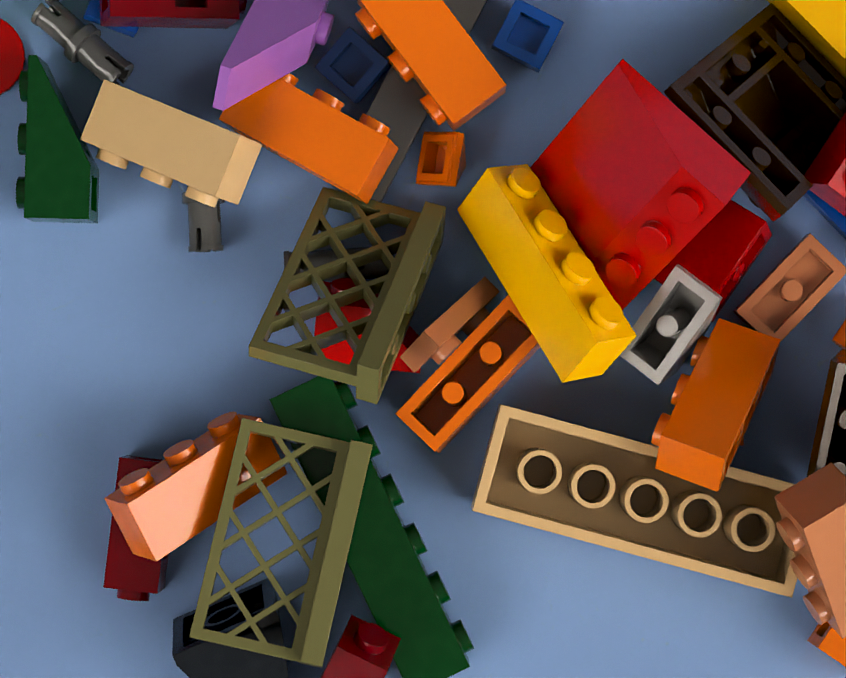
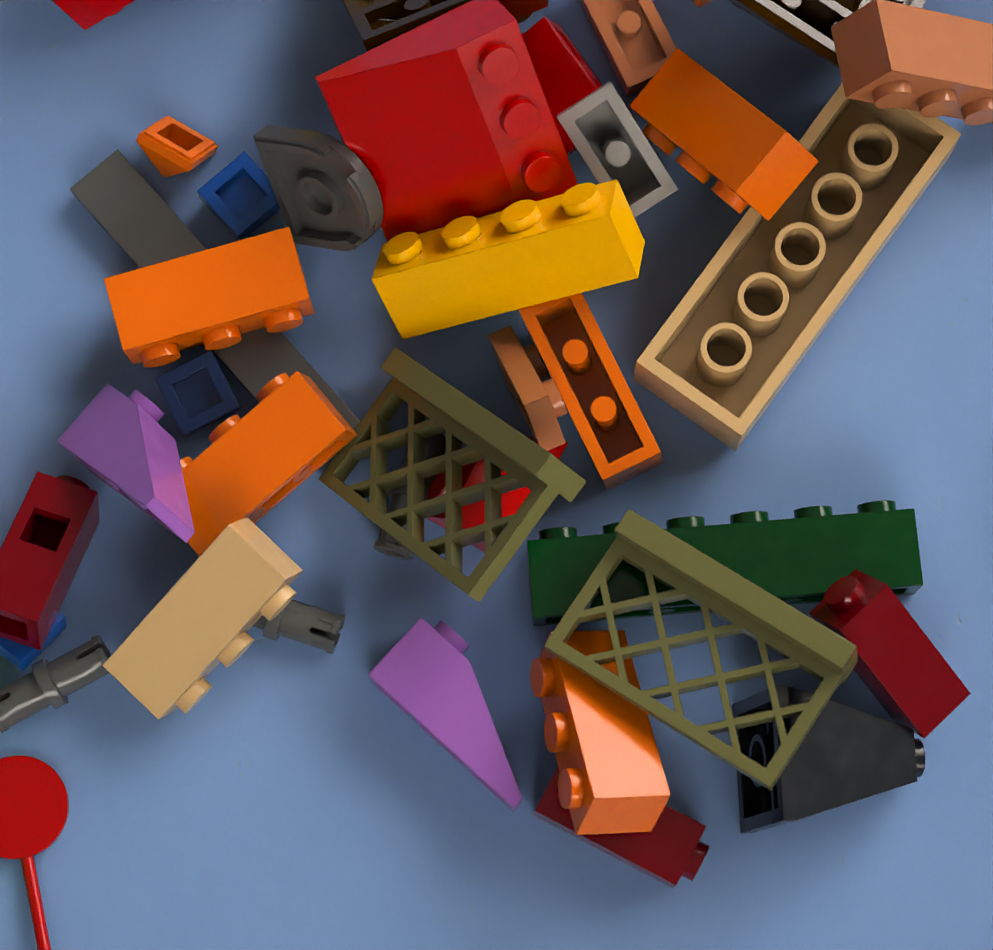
camera: 65 degrees left, 10 degrees down
dark green slope [16,55,99,224] -> none
orange slope [415,131,466,187] -> none
none -> dark grey tile [253,125,383,251]
none -> medium lavender slope [368,617,522,812]

